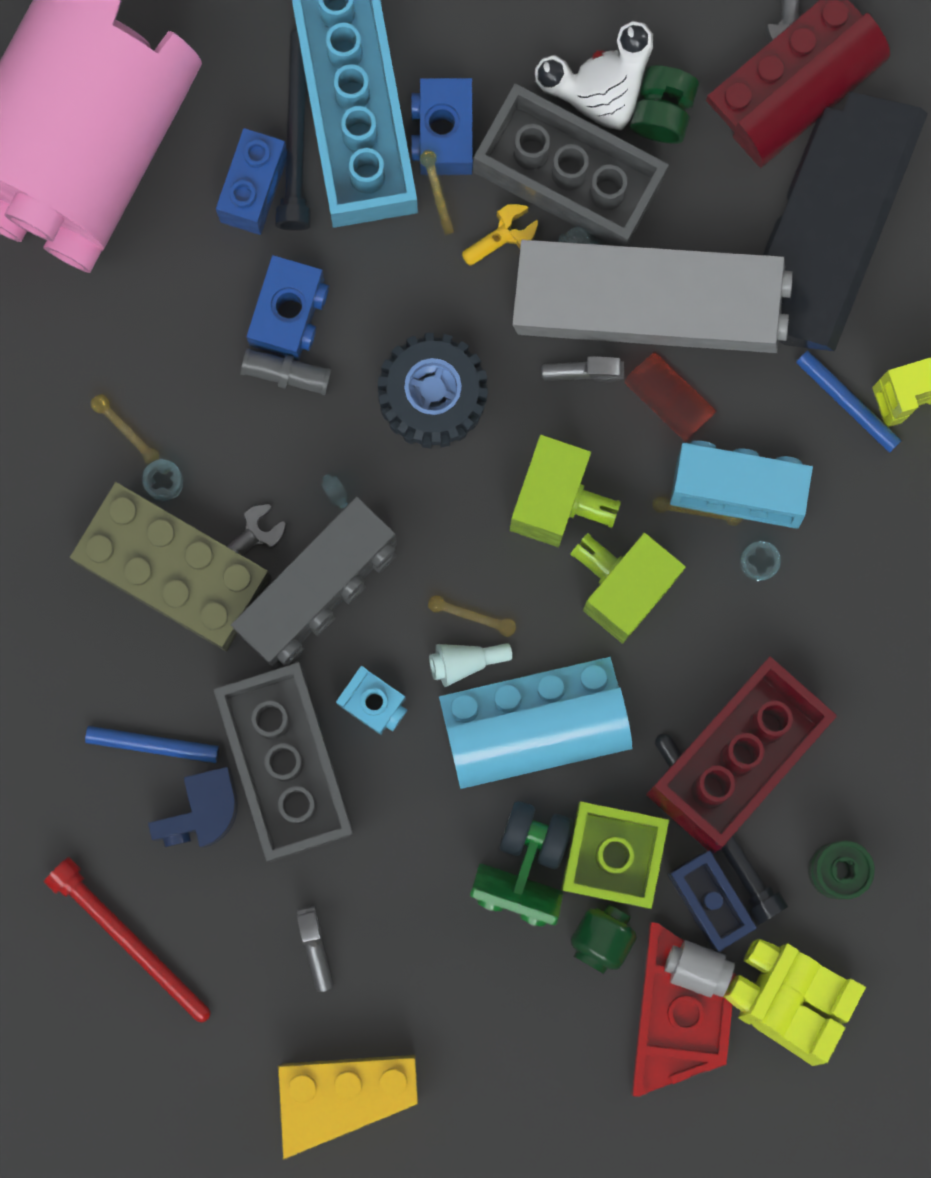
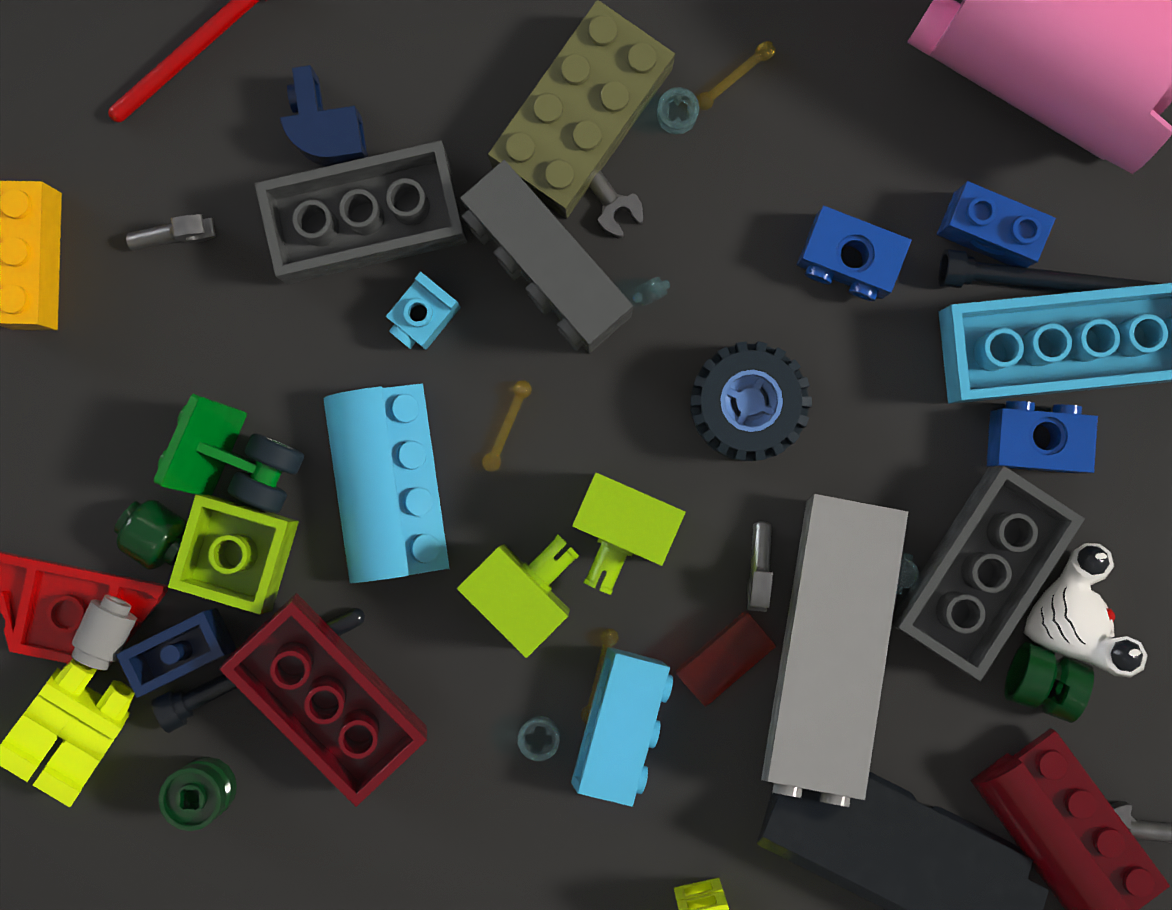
camera: 105 degrees right, 5 degrees up
blue bar [85,726,219,763] -> none
dark grey pin [240,348,332,396] -> none
clear yellow hinge [420,150,454,235] -> none
light aqua cone [429,643,512,687] -> none
yellow bar [462,204,538,265] -> none
blue bar [796,351,902,453] -> none

